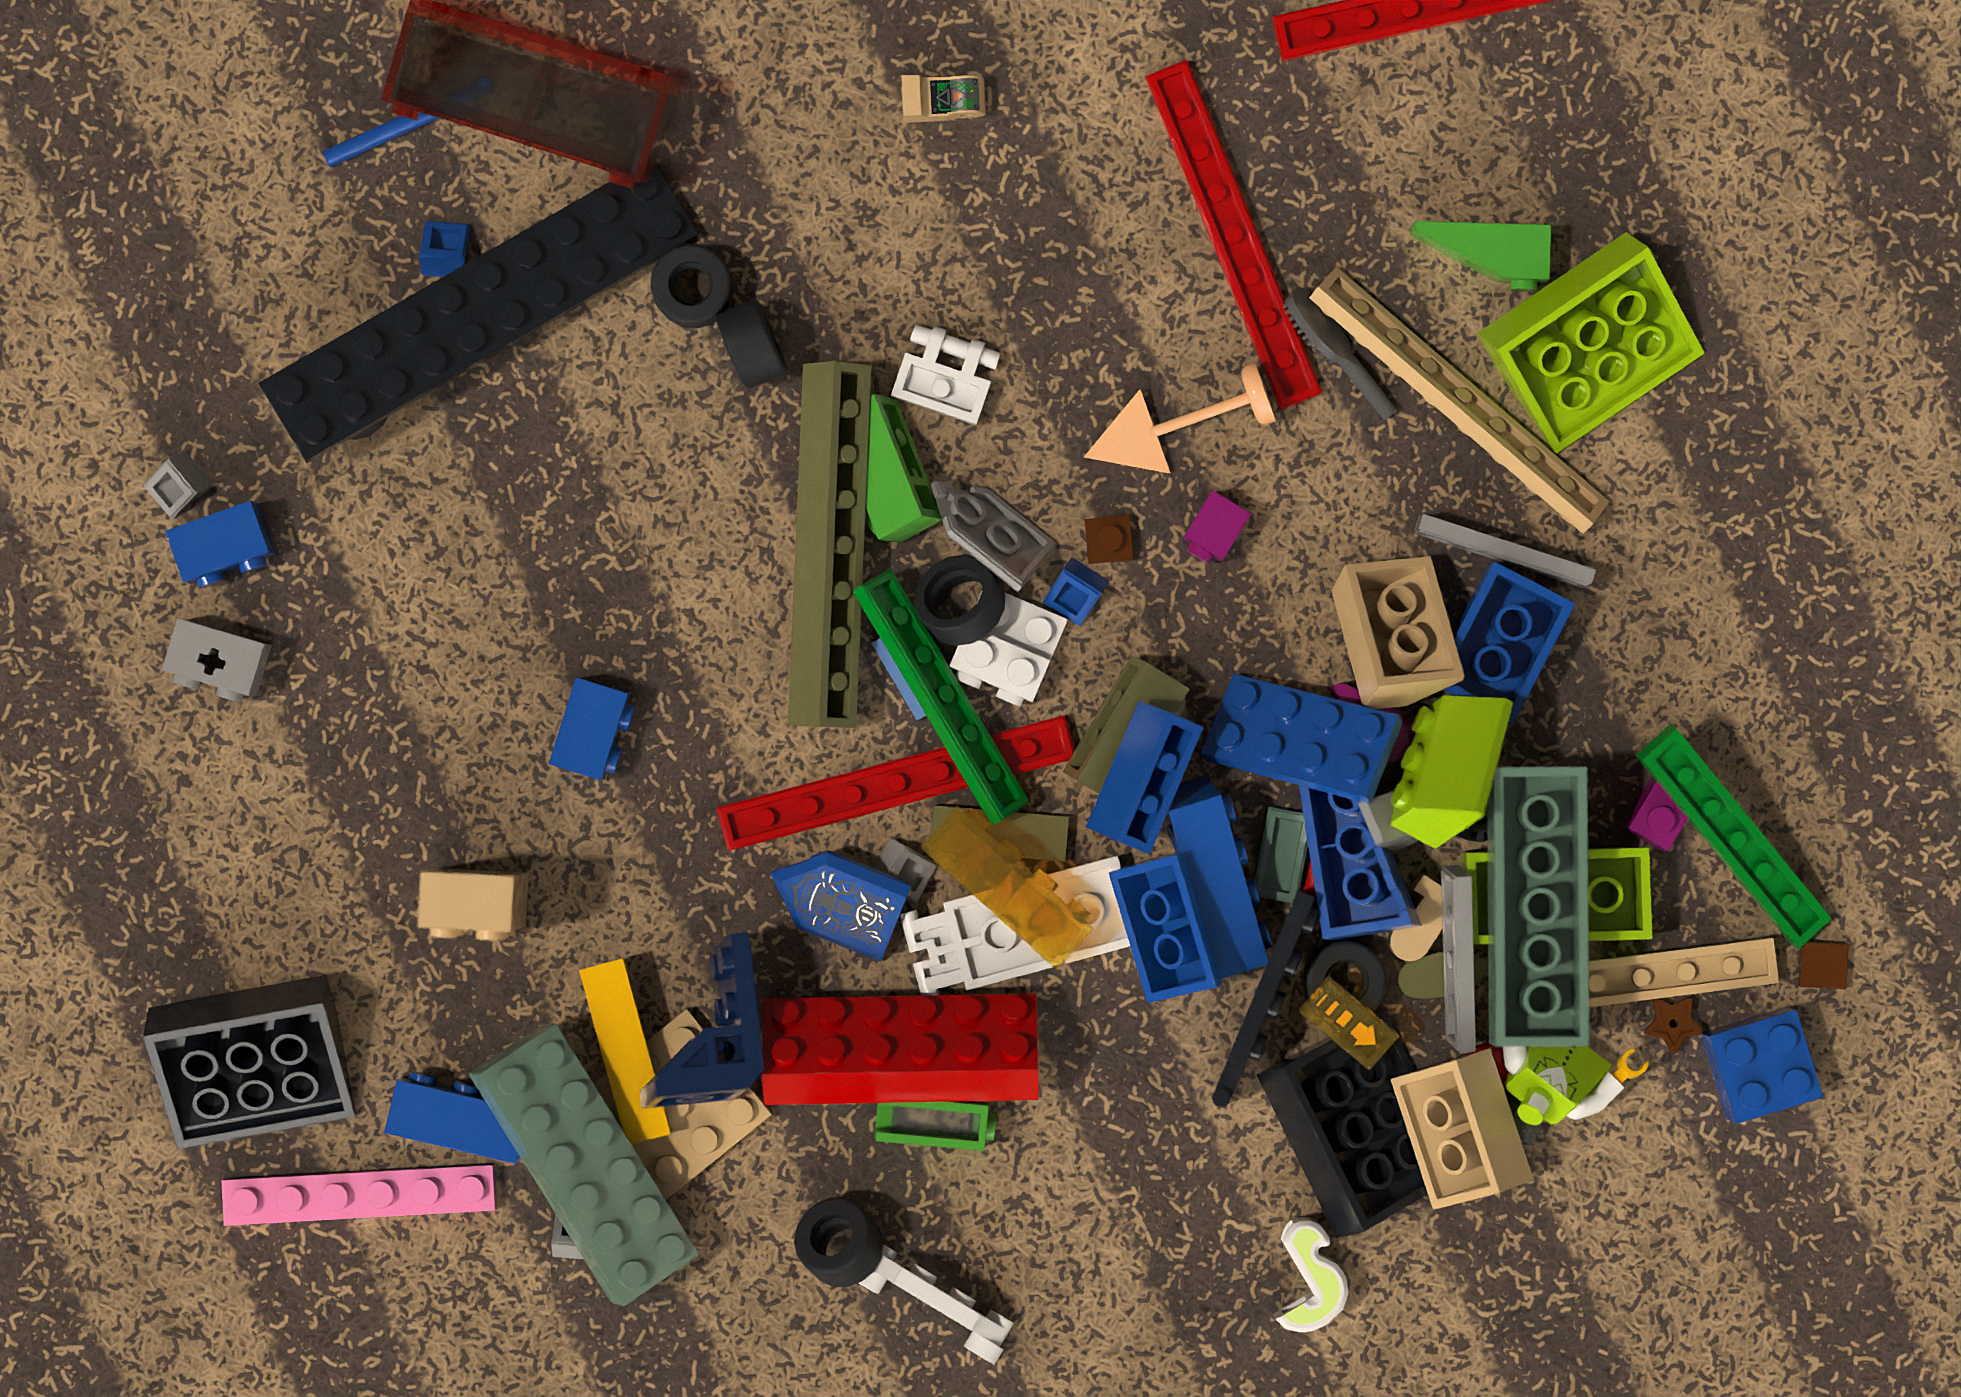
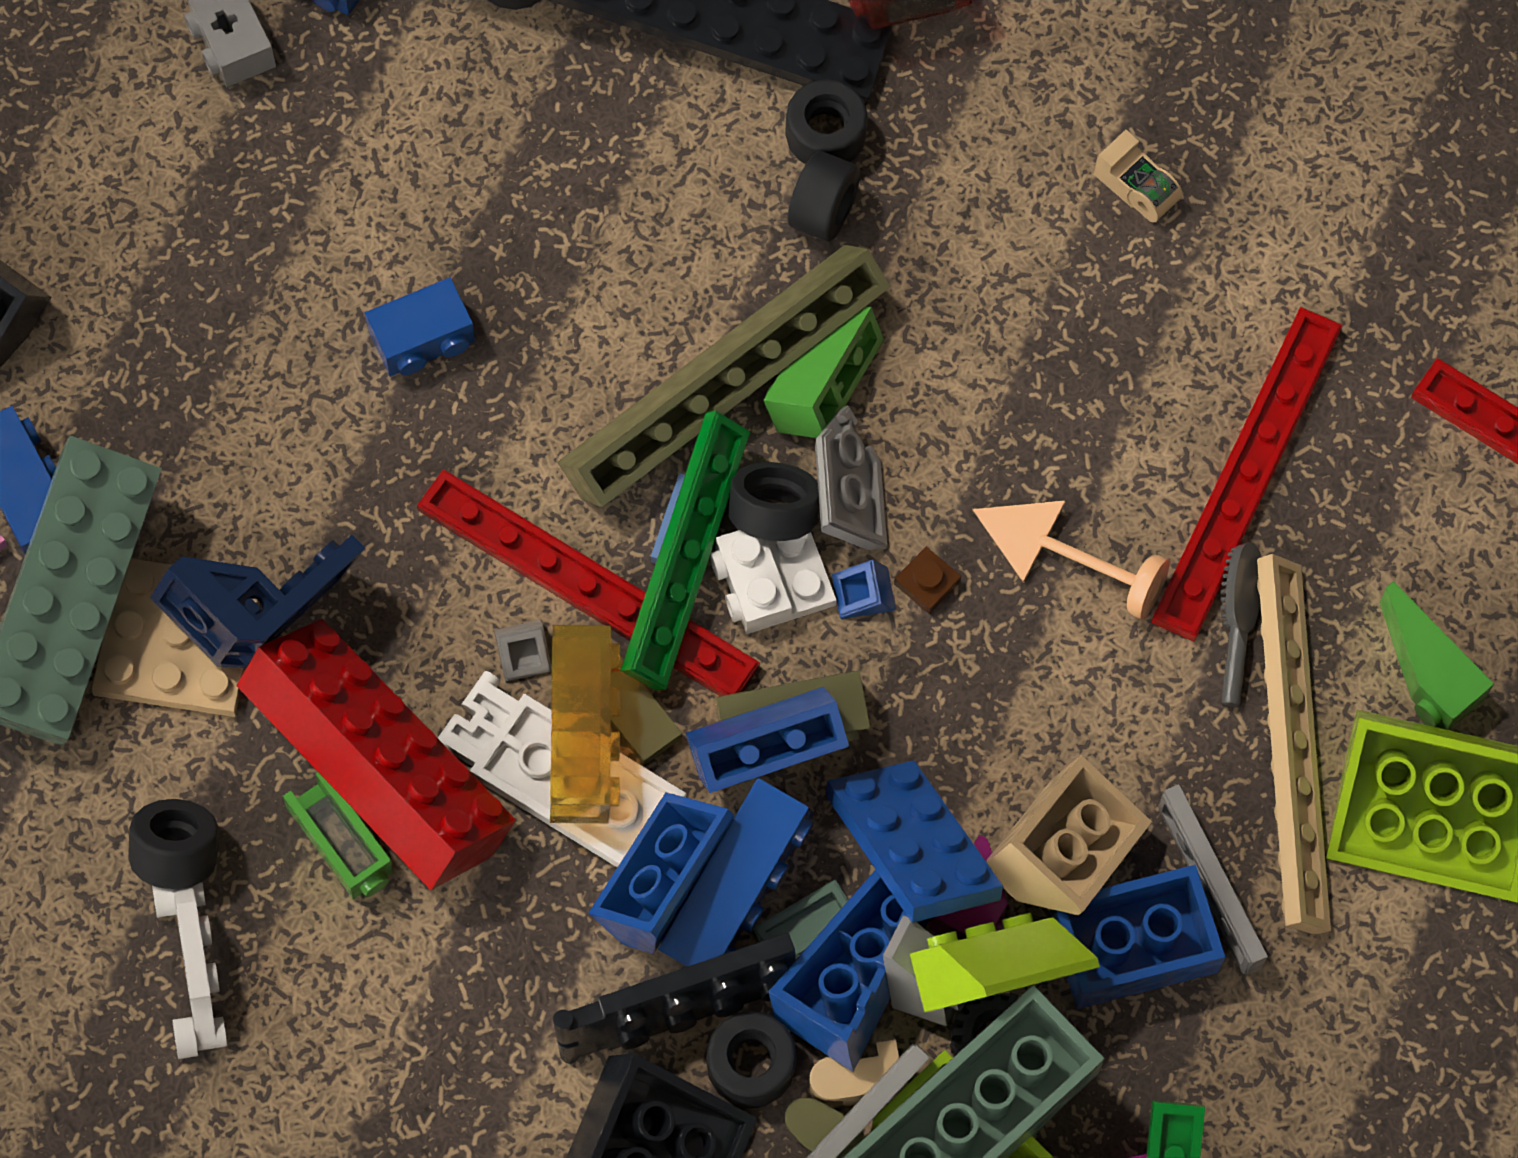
camera: 45 degrees right, 20 degrees down
tan brick [418,868,529,940] -> none
yellow tile [579,958,672,1145] -> none
blue tile [770,850,912,962] -> none
white plate [891,324,1001,426] -> none
magenta brick [1182,490,1251,564] -> none
clear yellow tile [1299,976,1399,1070] -> none

